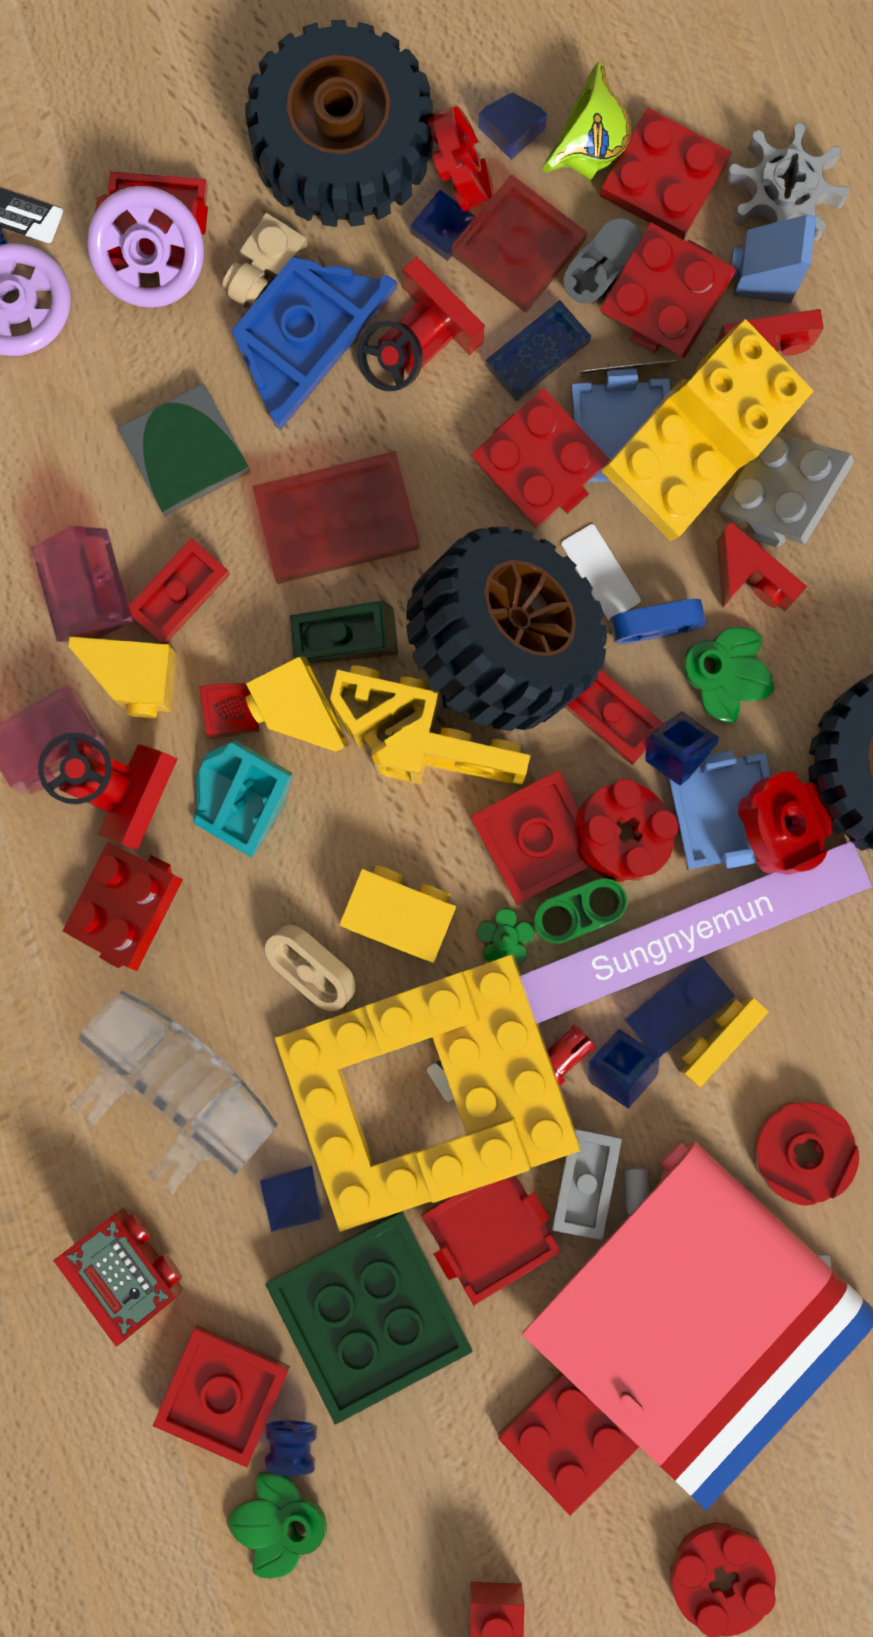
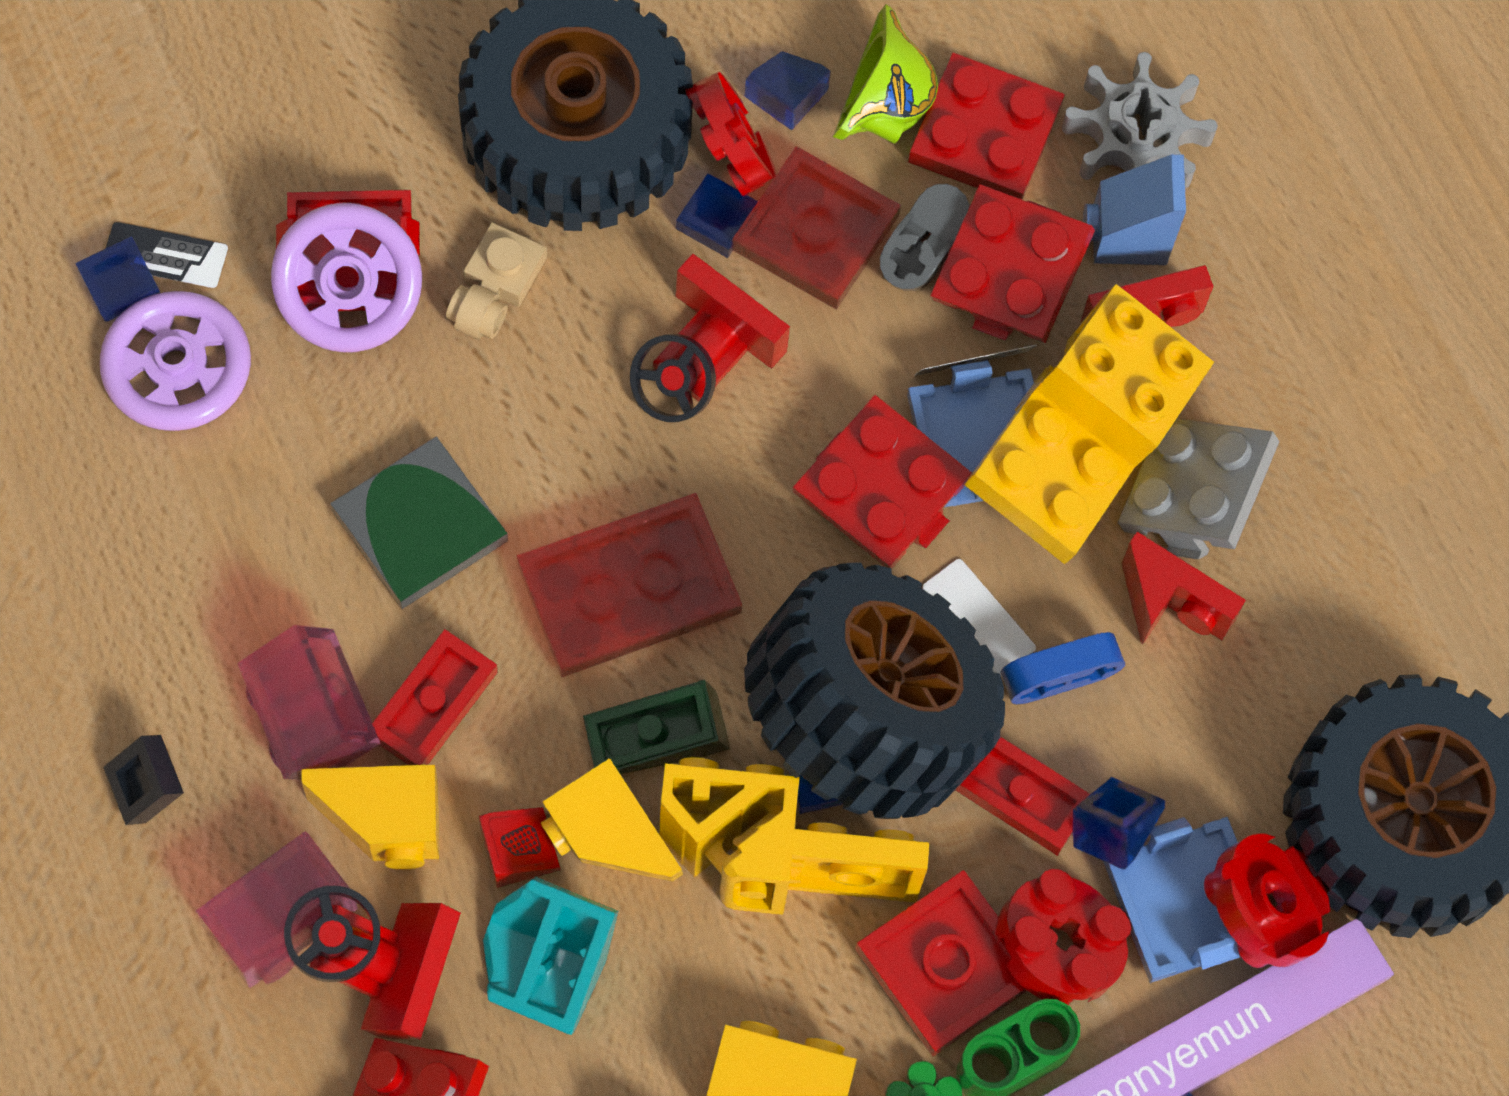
camera: 15 degrees left, 15 degrees down
blue wing [231,257,397,430] -> none
clear blue tile [485,300,591,402] -> none
green plate [682,627,775,724] -> none

